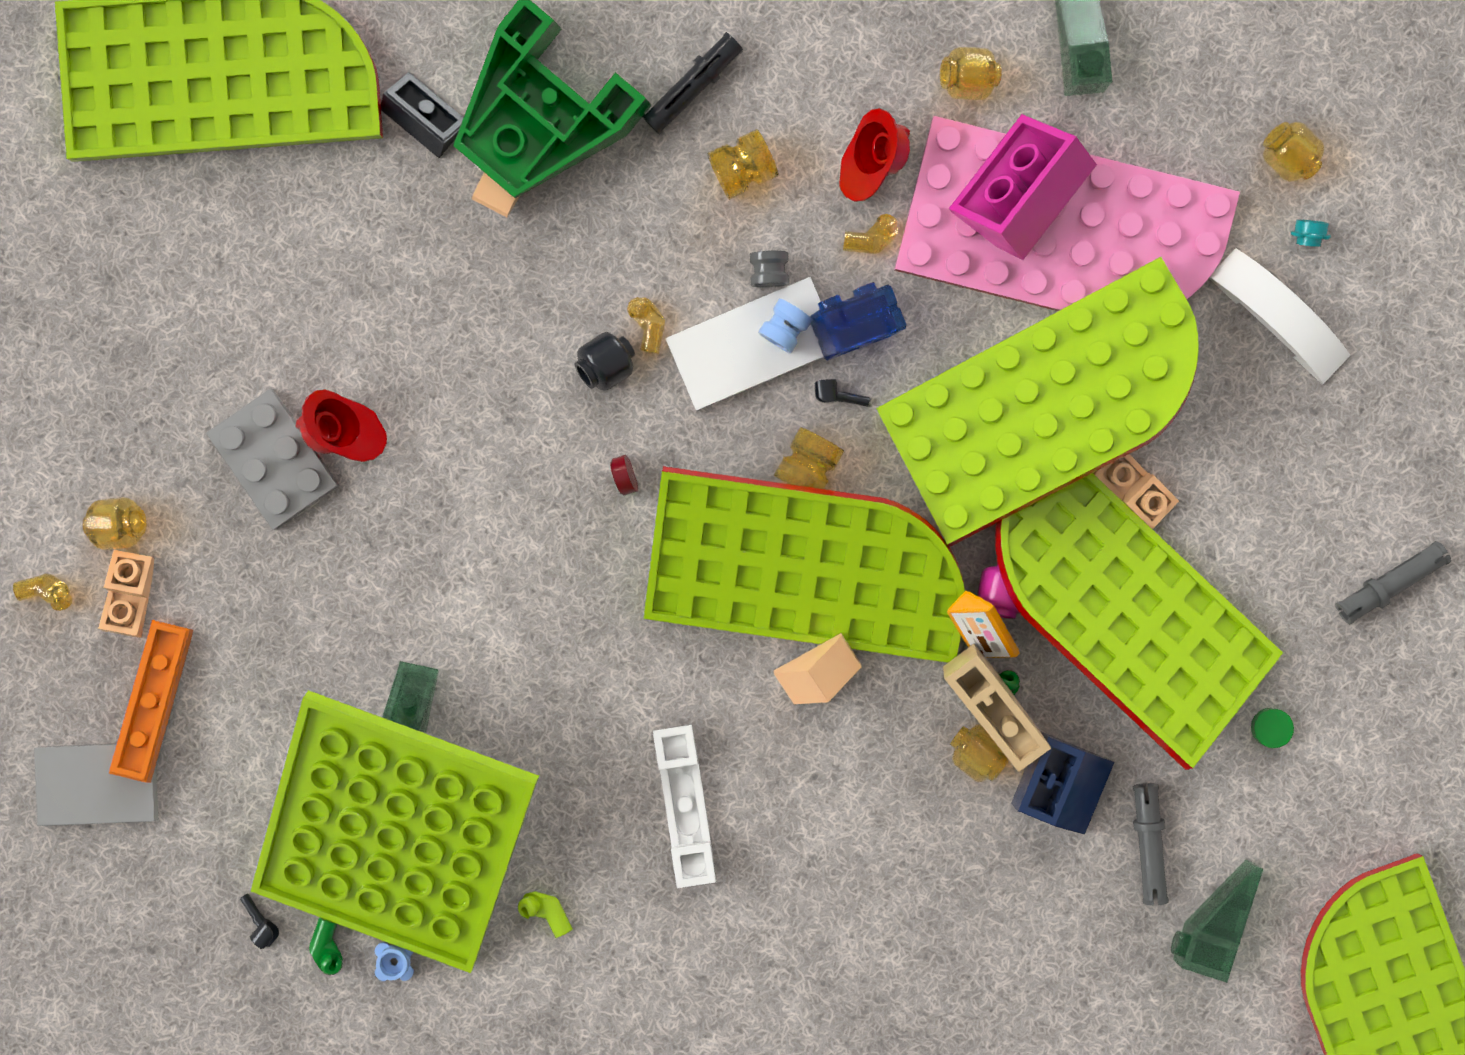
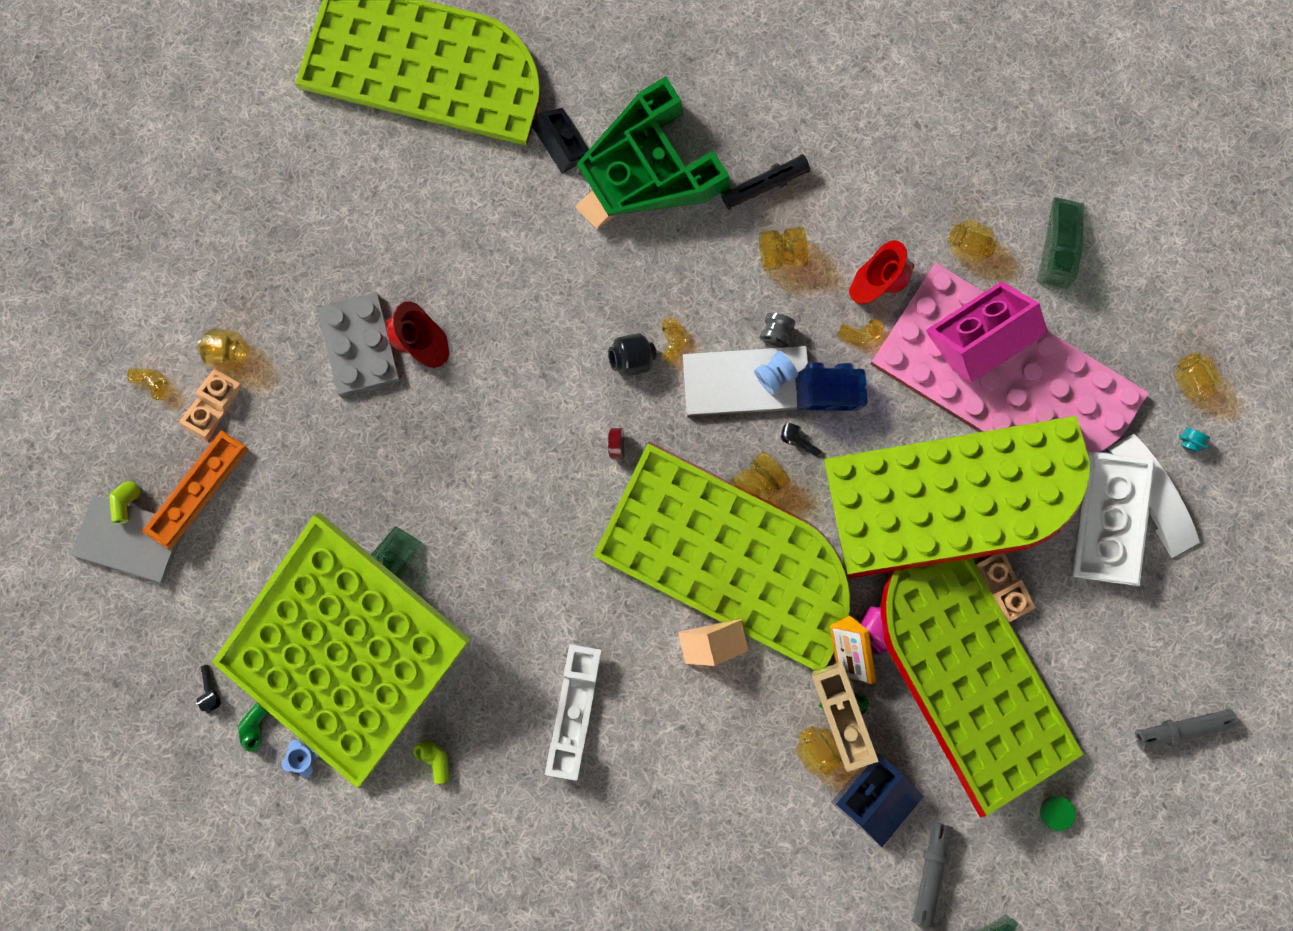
camera: 20 degrees right, 10 degrees down
none -> lime arm [109,481,141,524]
none -> white tile [1073,451,1156,586]

